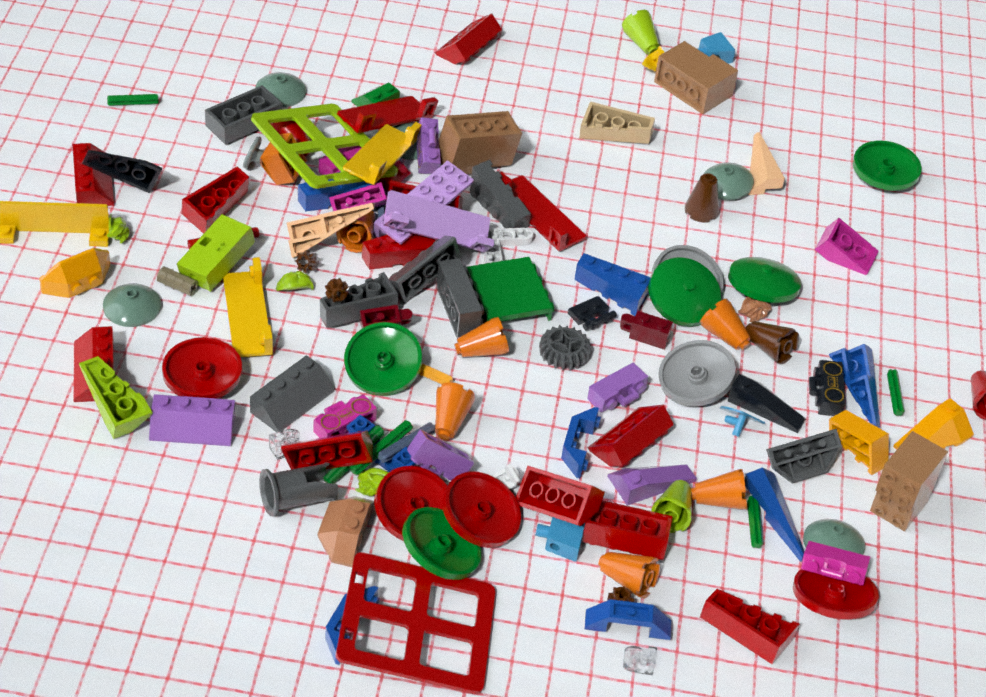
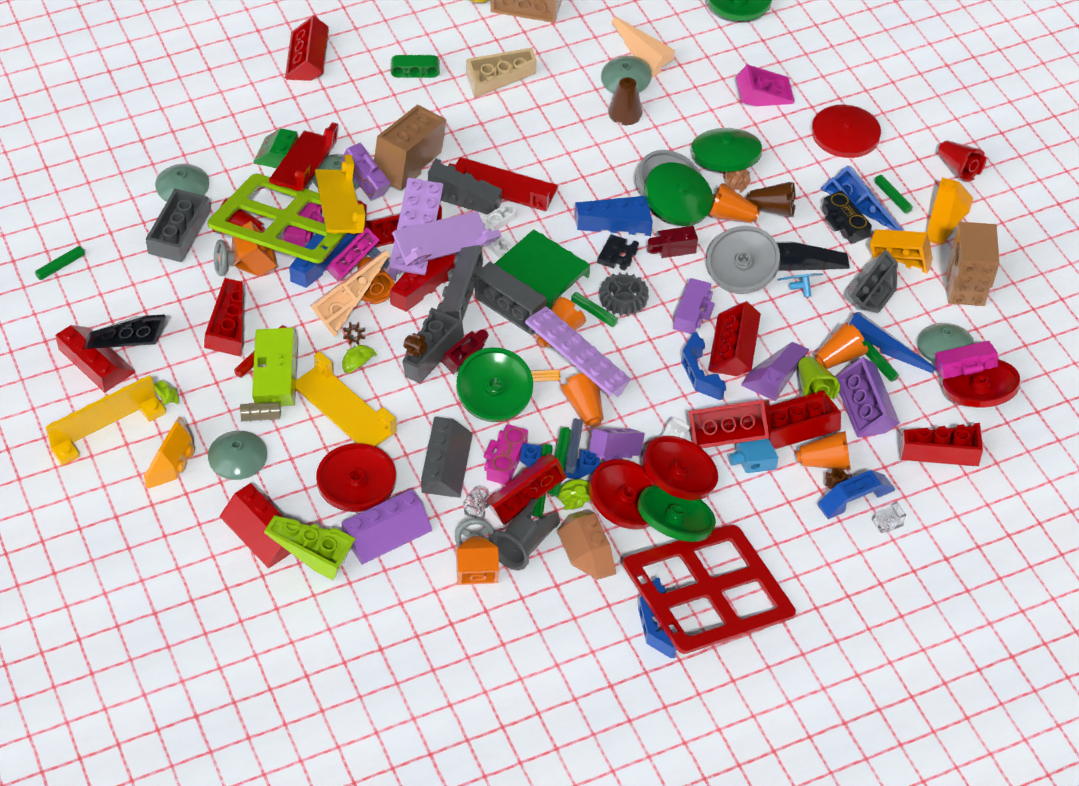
camera: 30 degrees left, 5 degrees up
none -> green beam [390,55,440,78]
none -> orange piece [455,518,499,585]
none -> lavender bracket [525,306,631,397]
none -> green axle [571,292,618,327]
none -> red dish [811,104,881,158]
none -> medium lavender slope [835,357,900,438]

